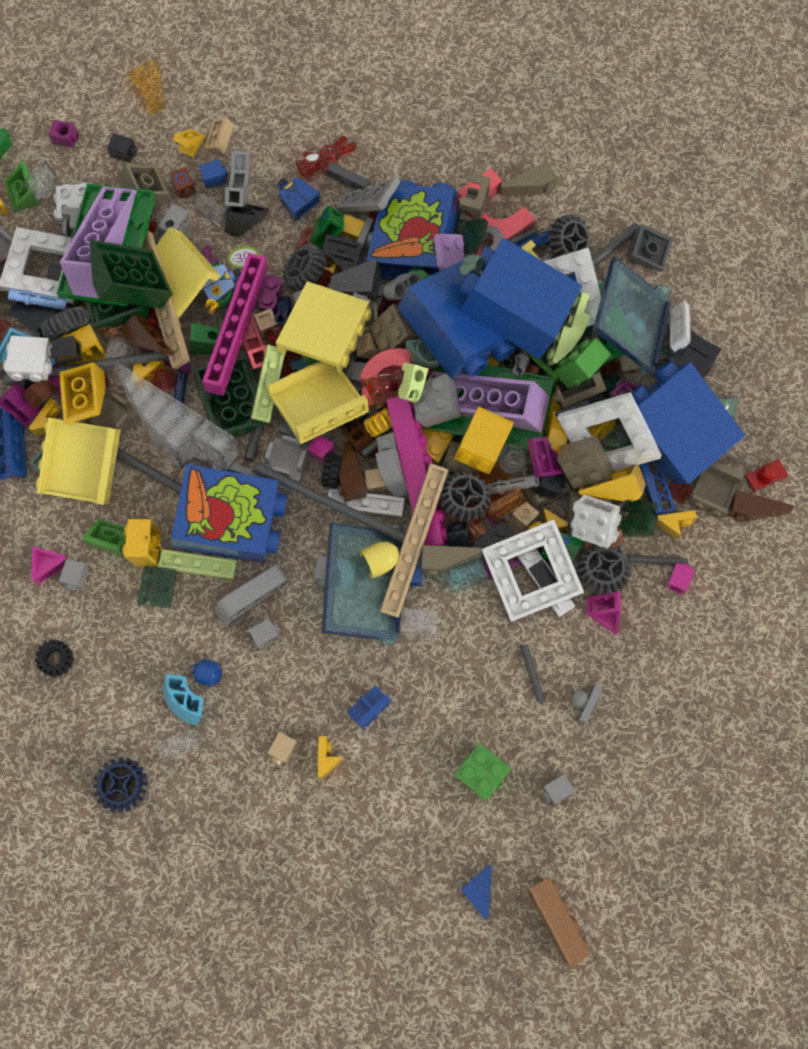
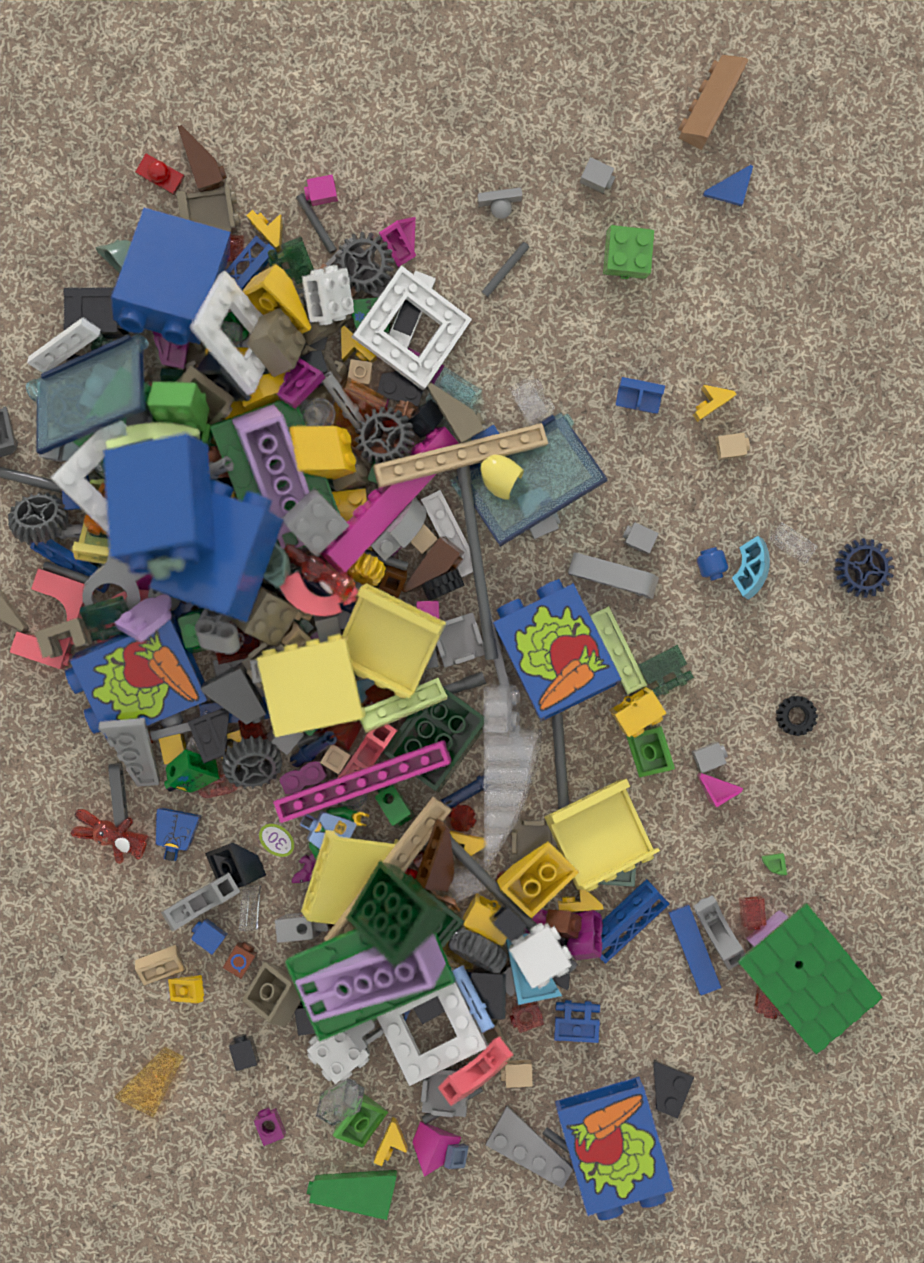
camera: 130 degrees left, 15 degrees up
yellowish green leg [398,363,428,402] -> none

